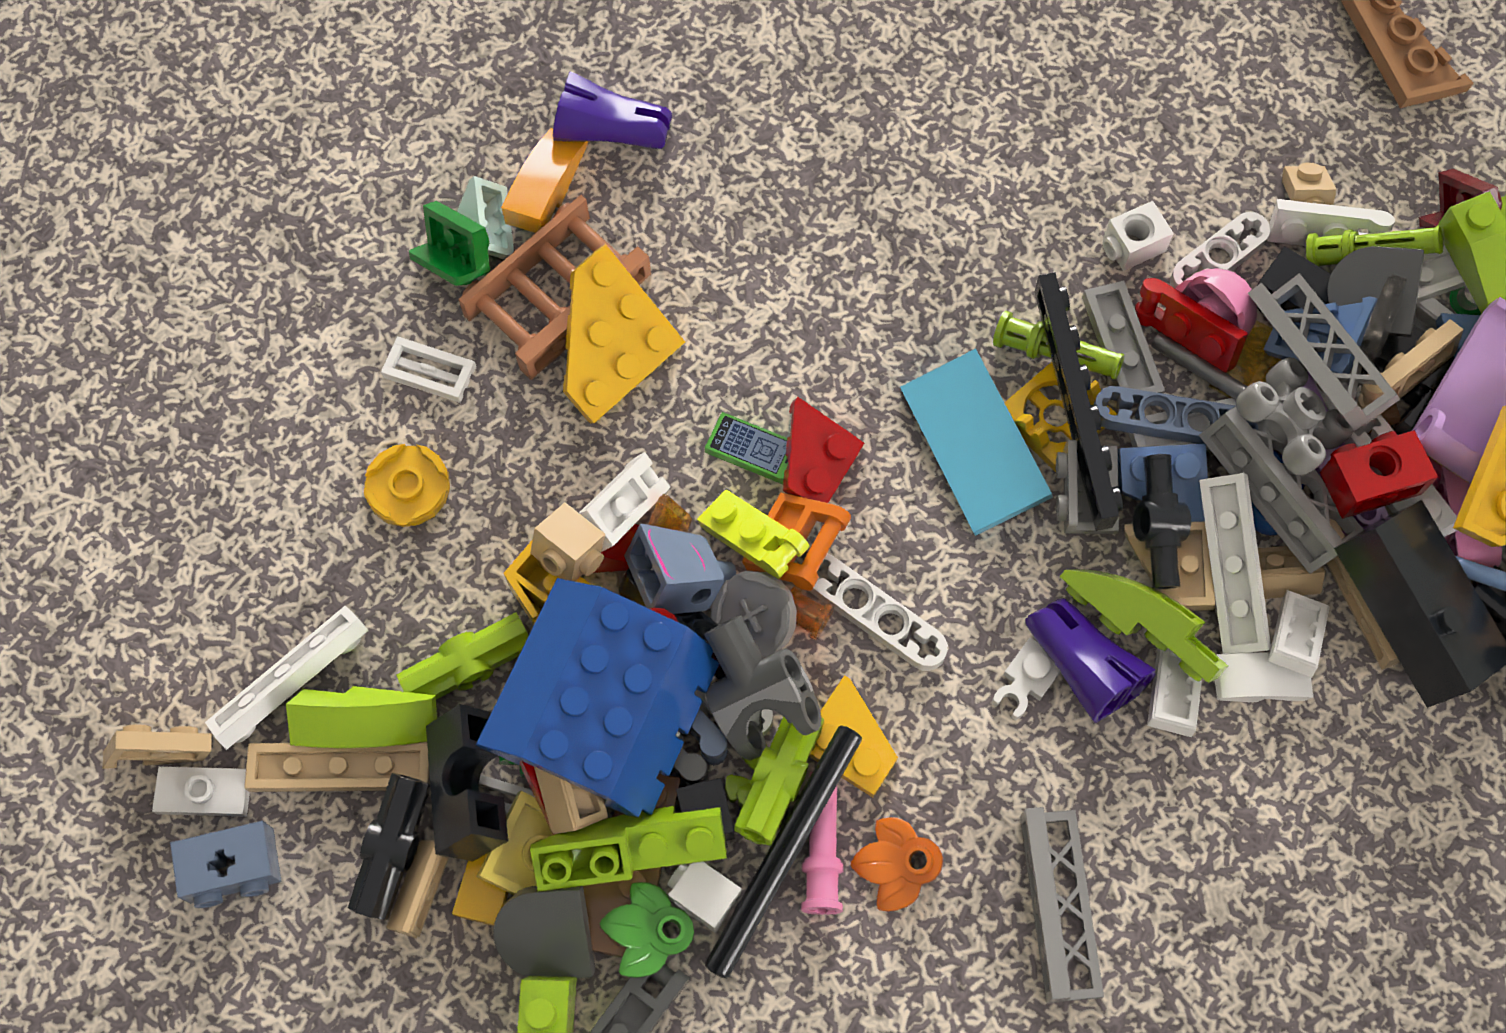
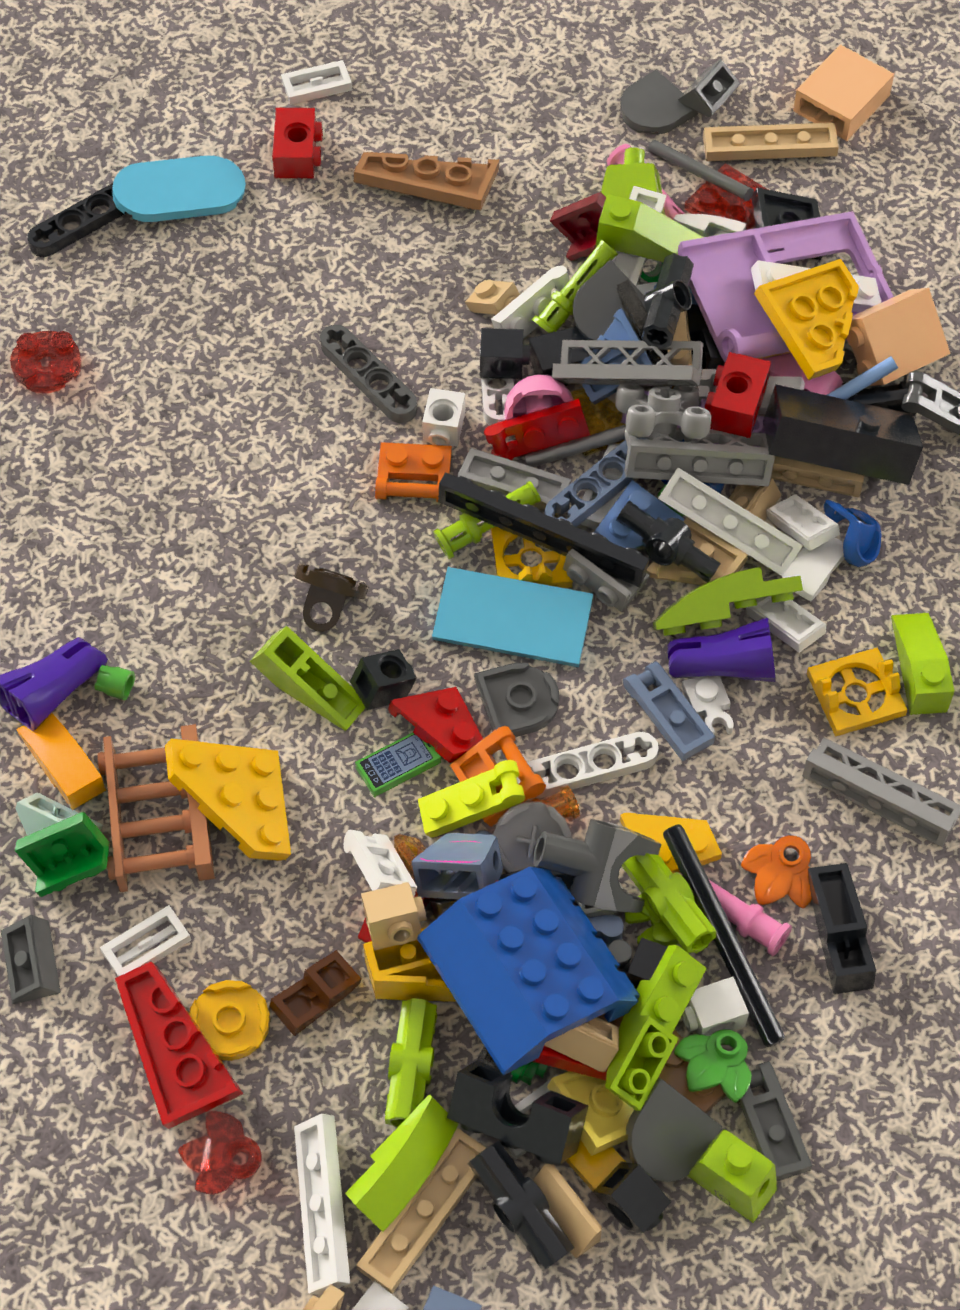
camera: 55 degrees left, 10 degrees down
none -> dark grey slope [1,915,61,1004]
none -> bright green hose [95,665,135,700]
none -> red wing [115,961,243,1129]
none -> clear red plate [178,1111,262,1194]
none -> lime slope [249,626,365,731]
none -> reddish brown slope [269,950,362,1036]
none -> dark brown tile [294,563,369,632]
none -> dark grey beam [320,325,417,423]
none -> black brick [350,649,417,710]
none -> orange plate [375,442,452,502]
none -> dark grey tile [474,663,559,737]
none -> black brick [480,328,530,379]
none -> black brick [593,1161,671,1233]
none -> sand blue plate [623,661,715,762]
none -> black piece [641,253,694,349]
none -> yellow piece [806,647,908,737]
none -> black slope [808,863,876,994]
none -> blue piece [824,500,881,567]
none -> lime slope [891,613,955,715]

